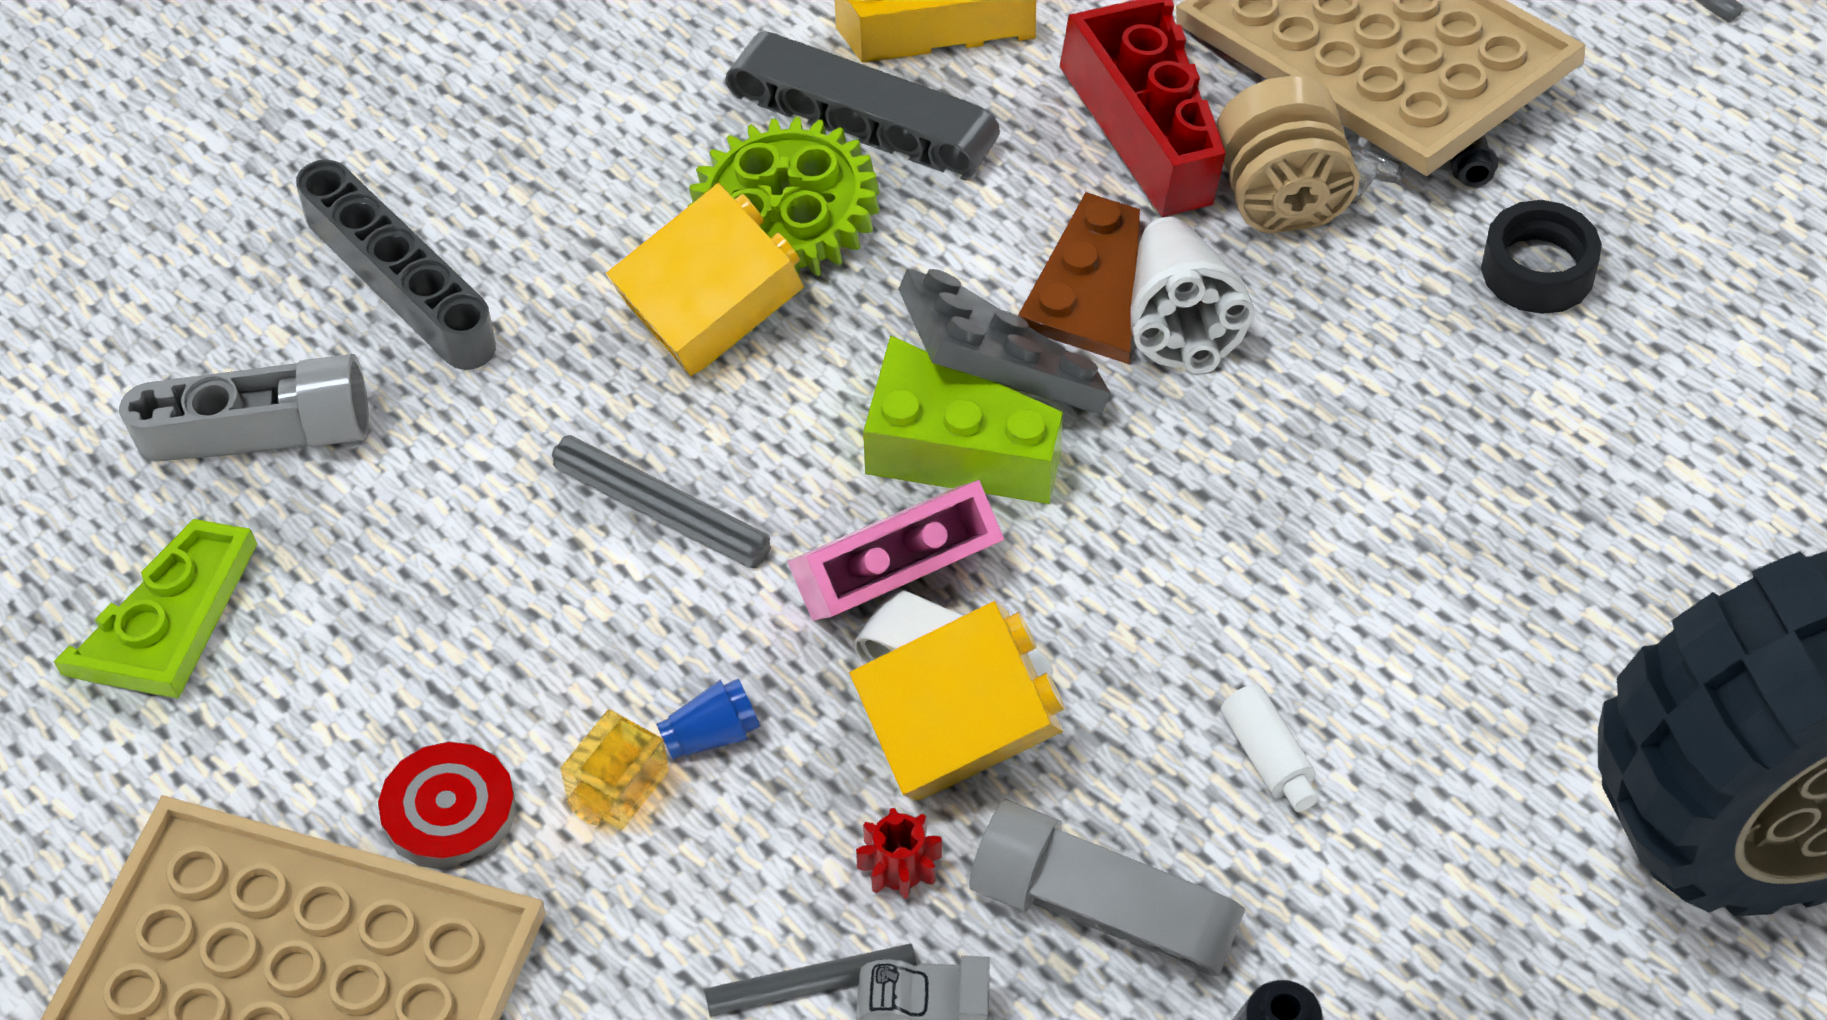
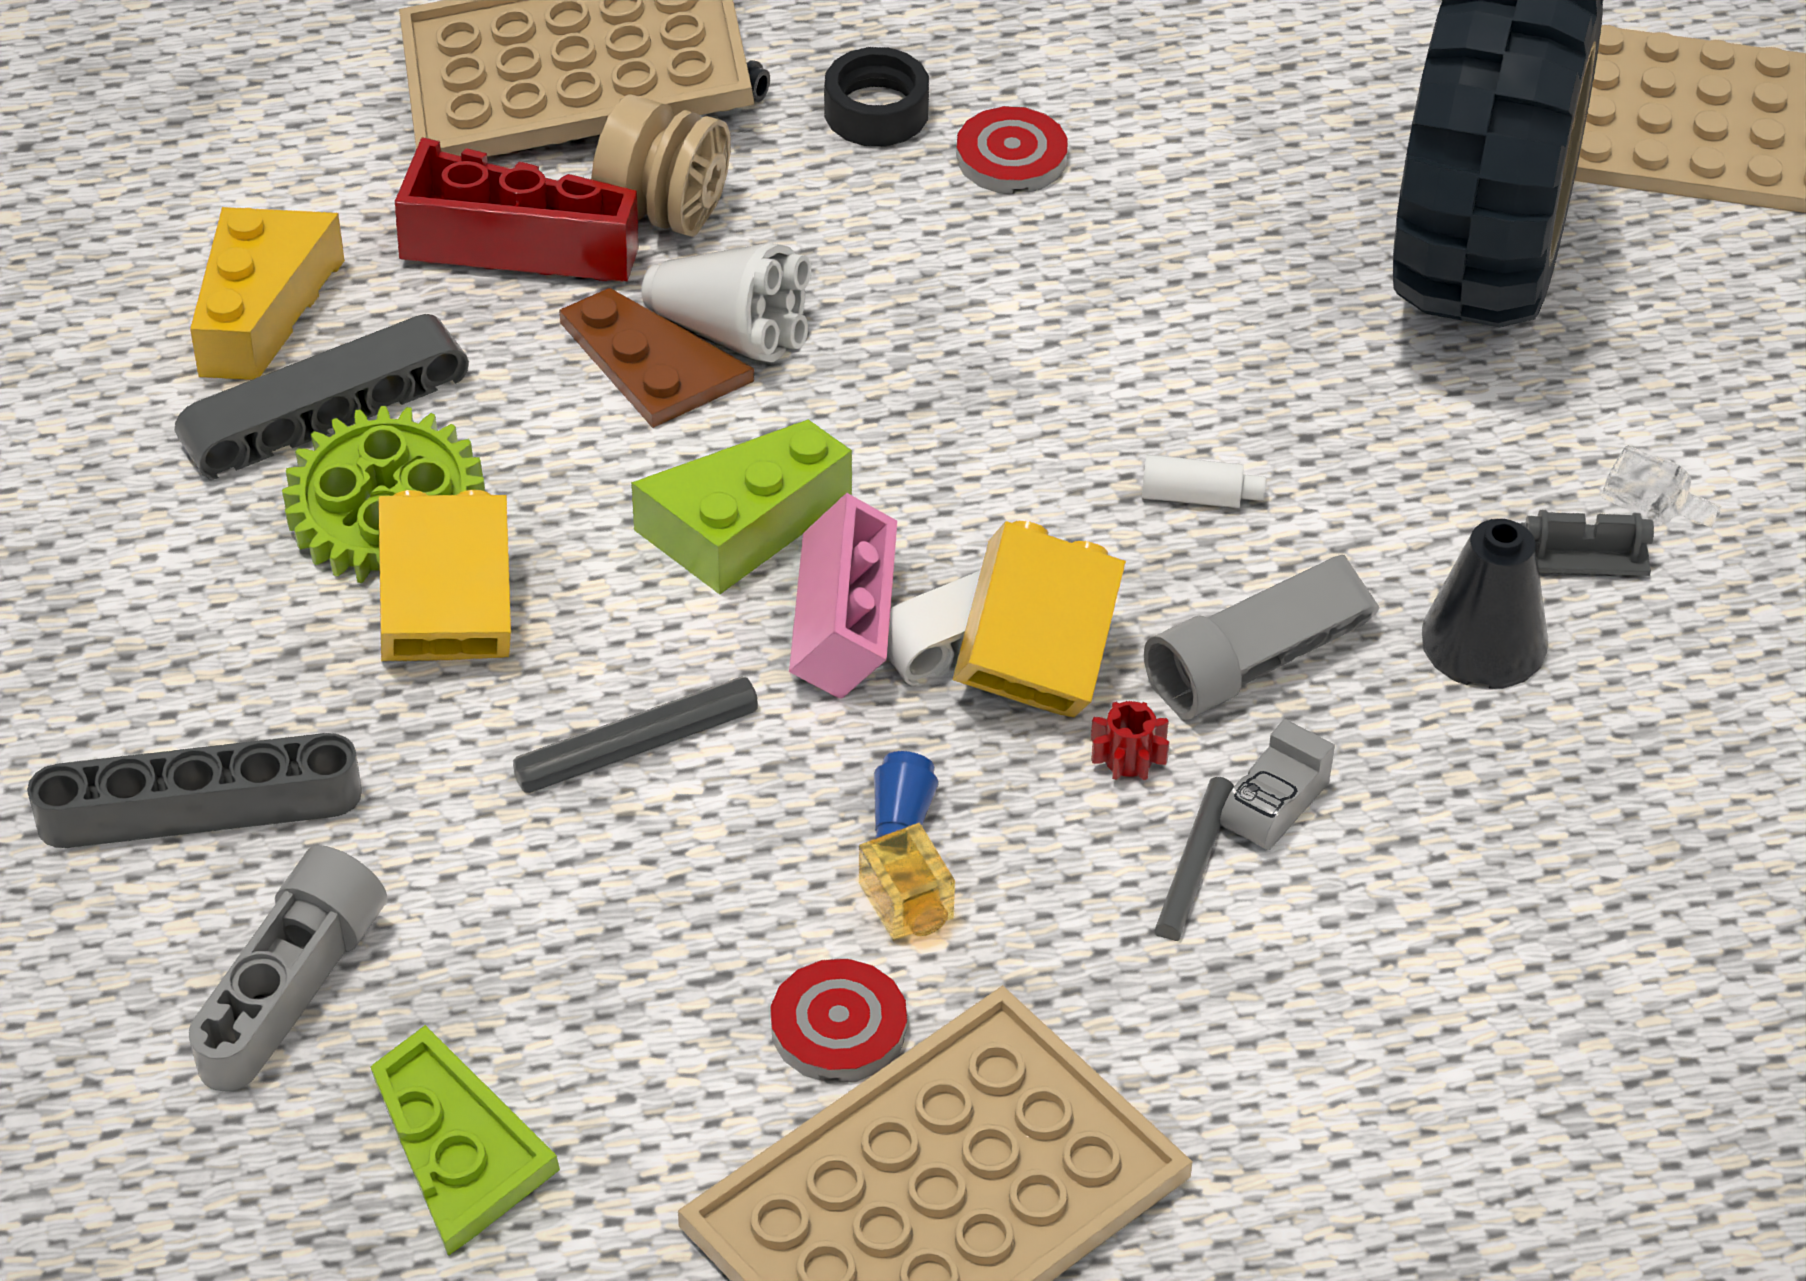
camera: 60 degrees left, 5 degrees down
dark grey plate [898,268,1111,415] -> none
none -> red tile [956,106,1068,194]

